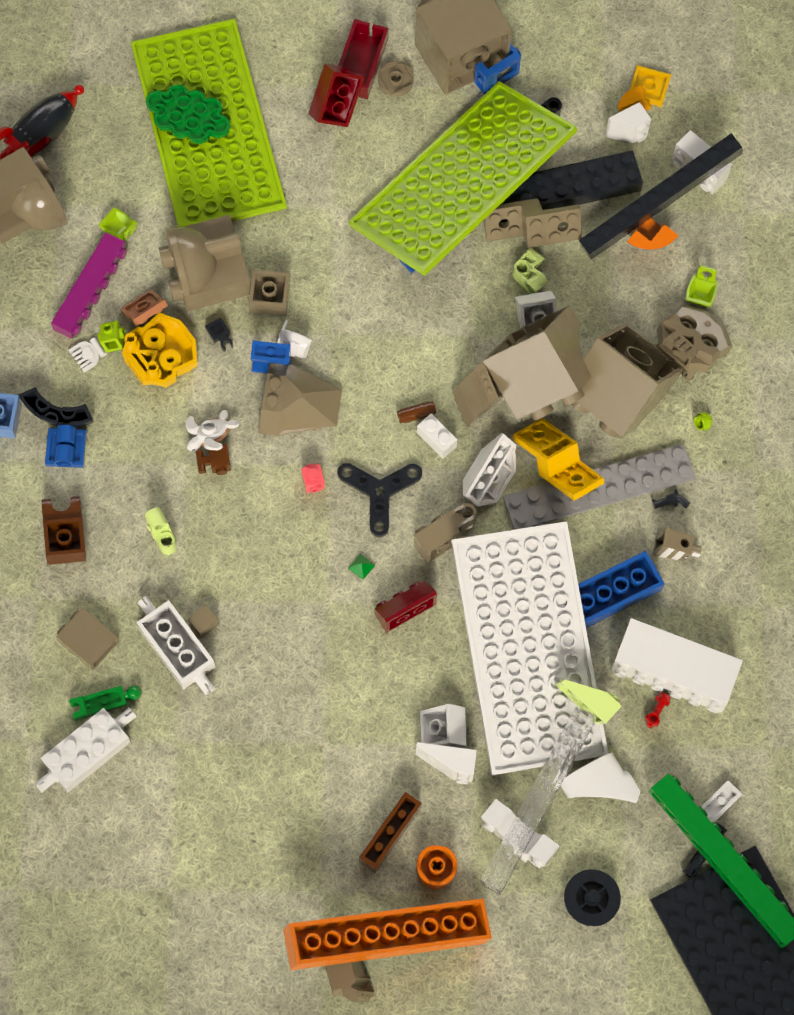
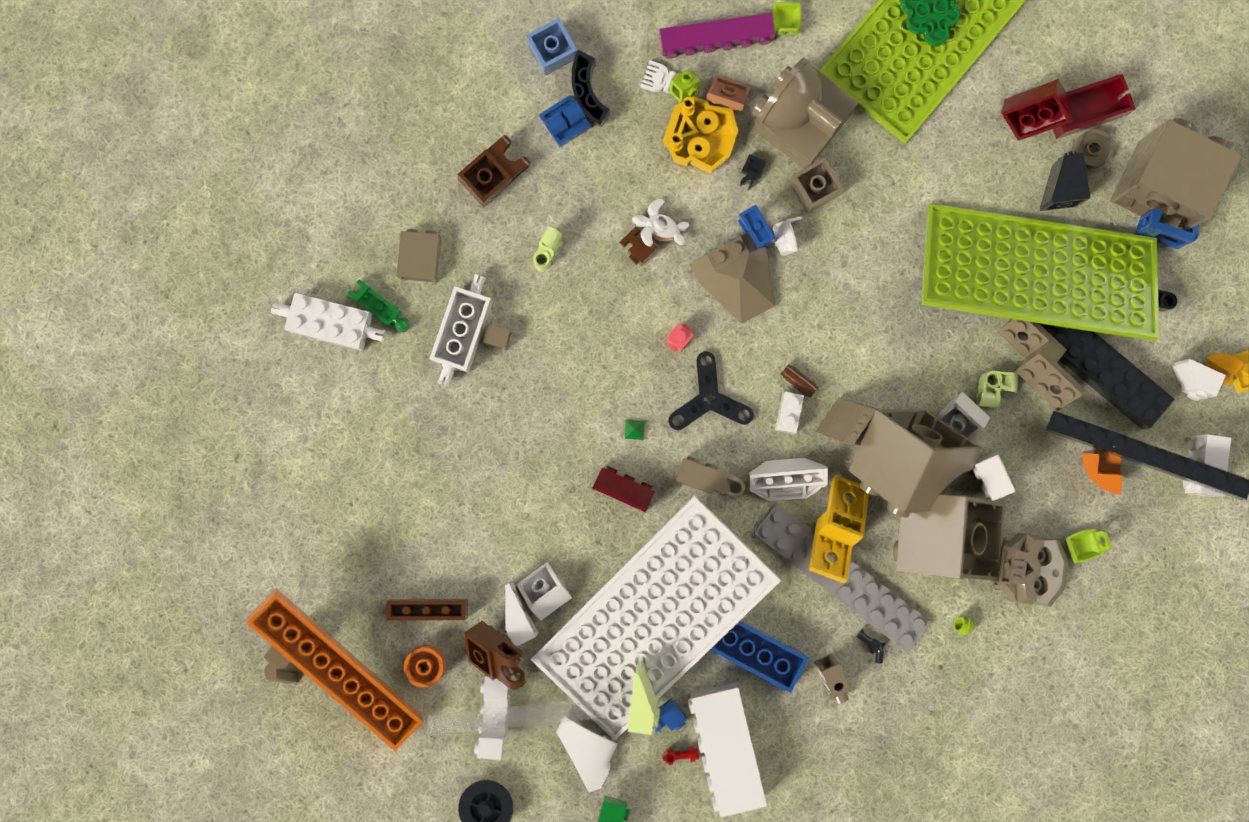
camera: 60 degrees right, 15 degrees up
none -> reddish brown brick [464,621,526,690]
none -> blue brick [653,698,687,733]
none -> white piece [973,450,1015,501]
none -> black slope [1040,151,1090,211]

